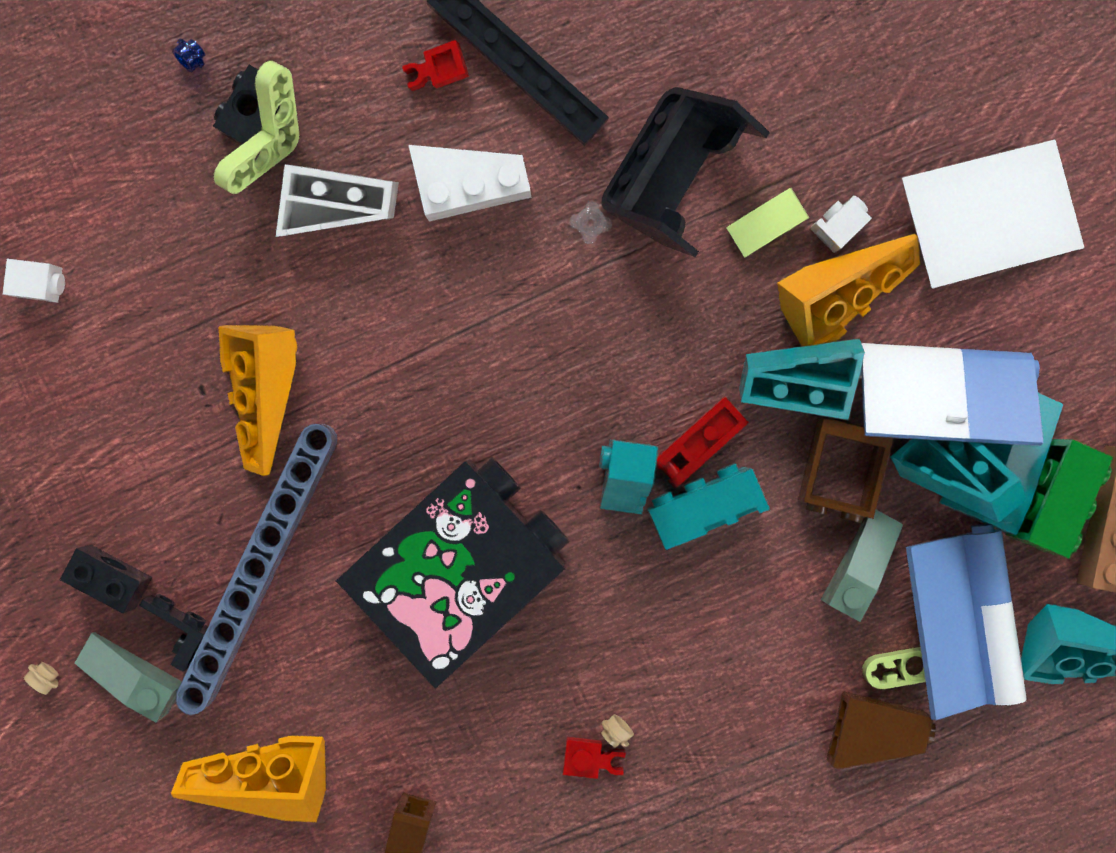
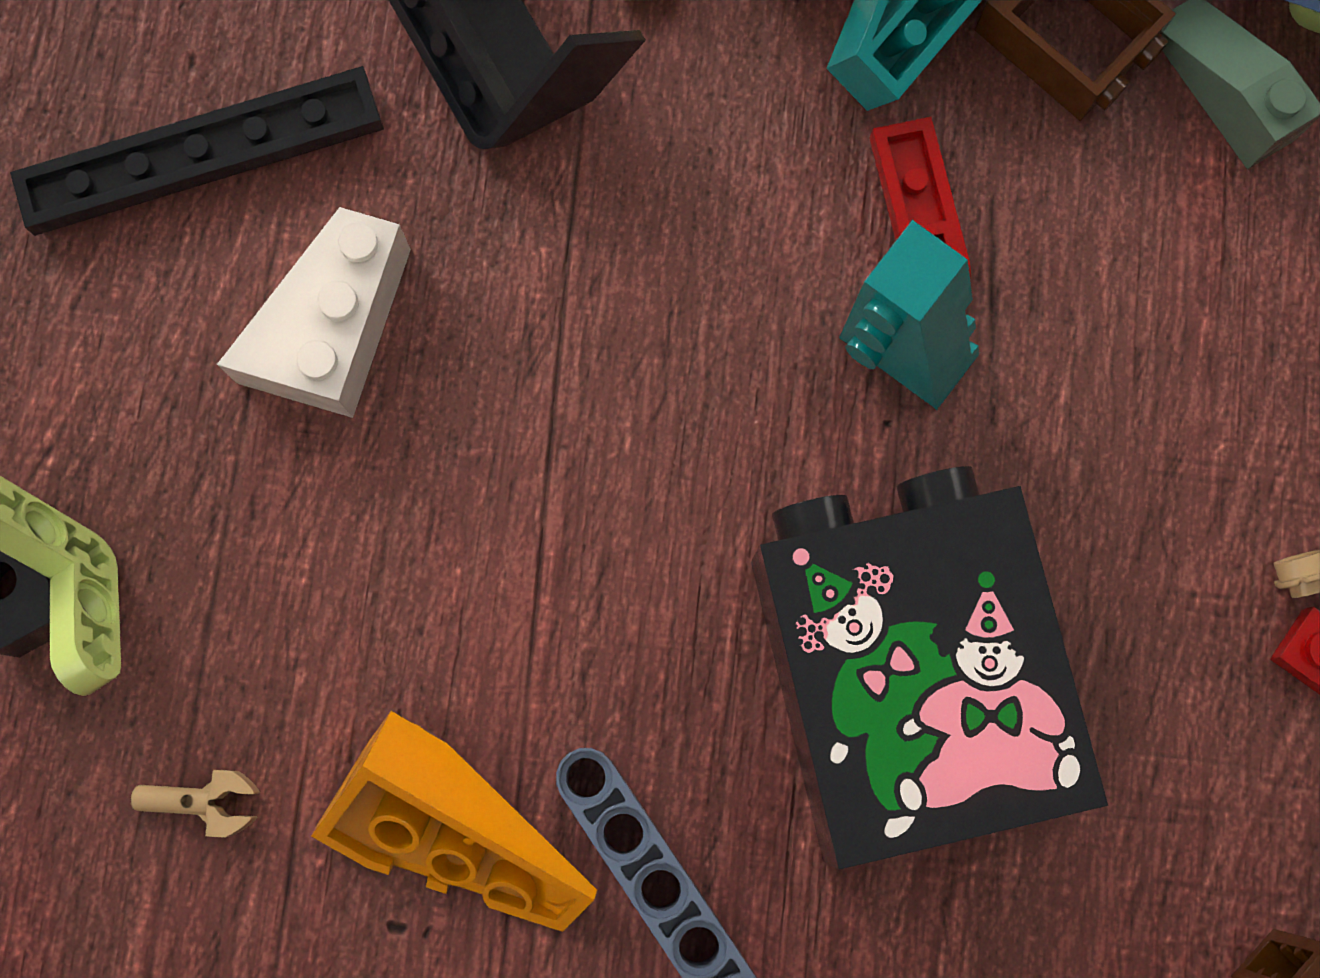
camera: 60 degrees left, 10 degrees down
white wedge [276,165,399,237] -> none
red plate [402,40,469,91] -> none
clear plate [570,202,612,244] -> none
teal wedge [647,463,770,550] -> none
none -> tan bar [131,770,260,837]

